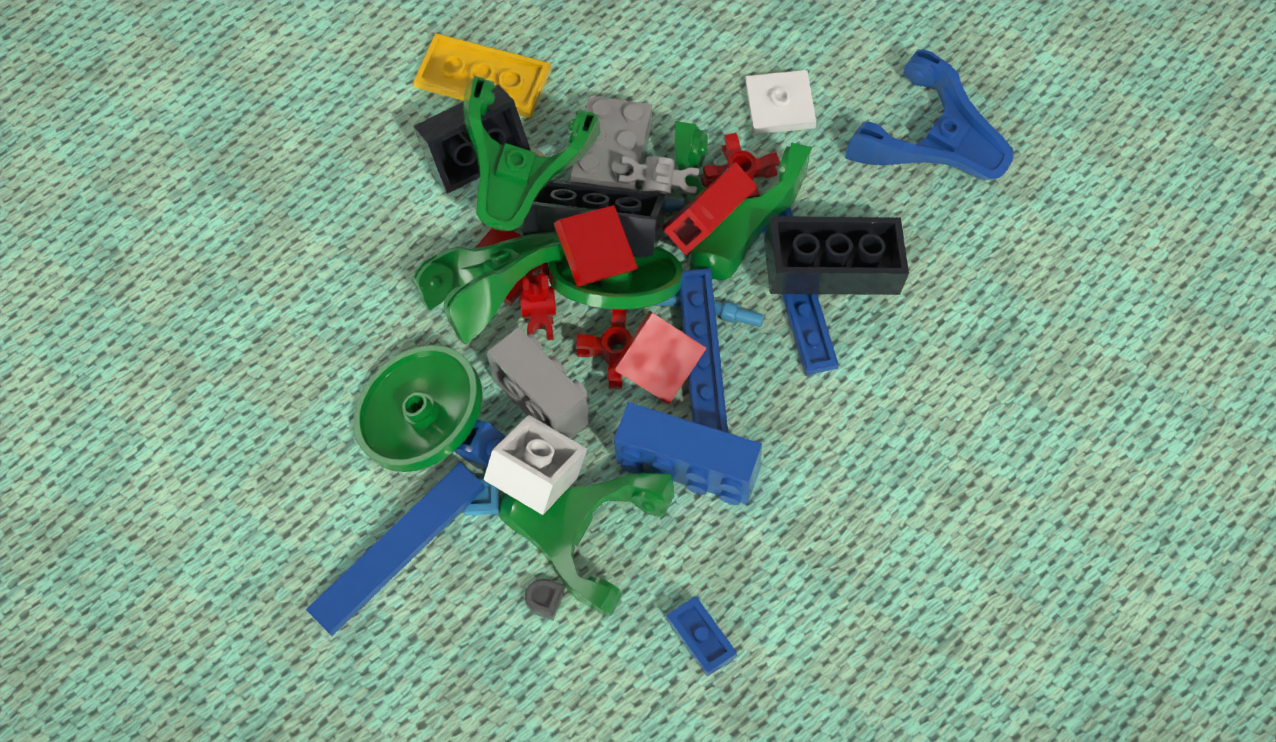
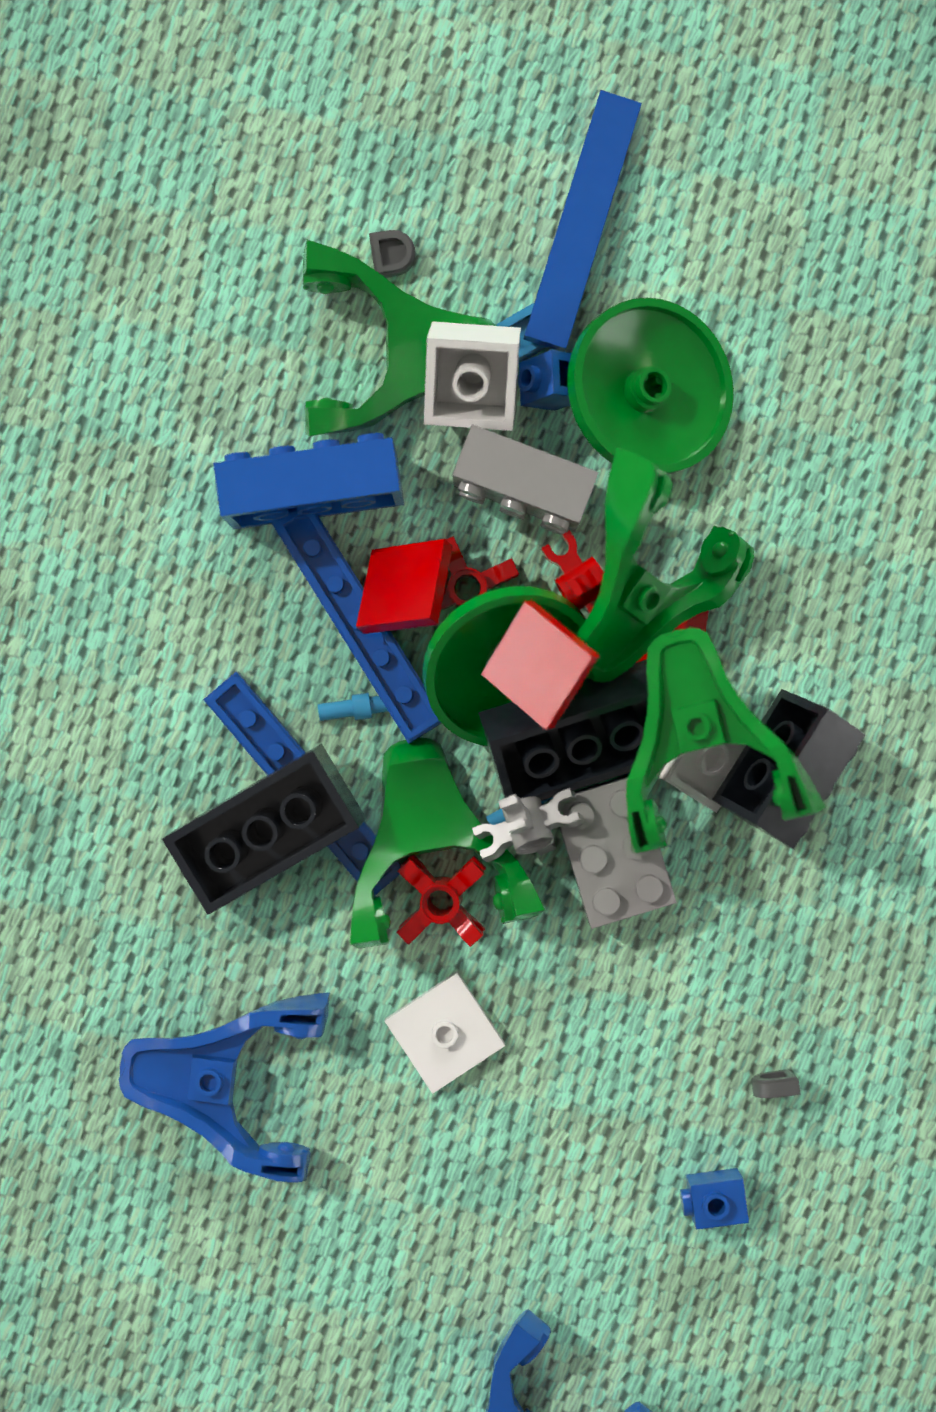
camera: 150 degrees right, 25 degrees up
yellow tile [413,33,551,118] -> none
red slope [662,162,757,255] -> none
blue plate [666,596,737,677] -> none

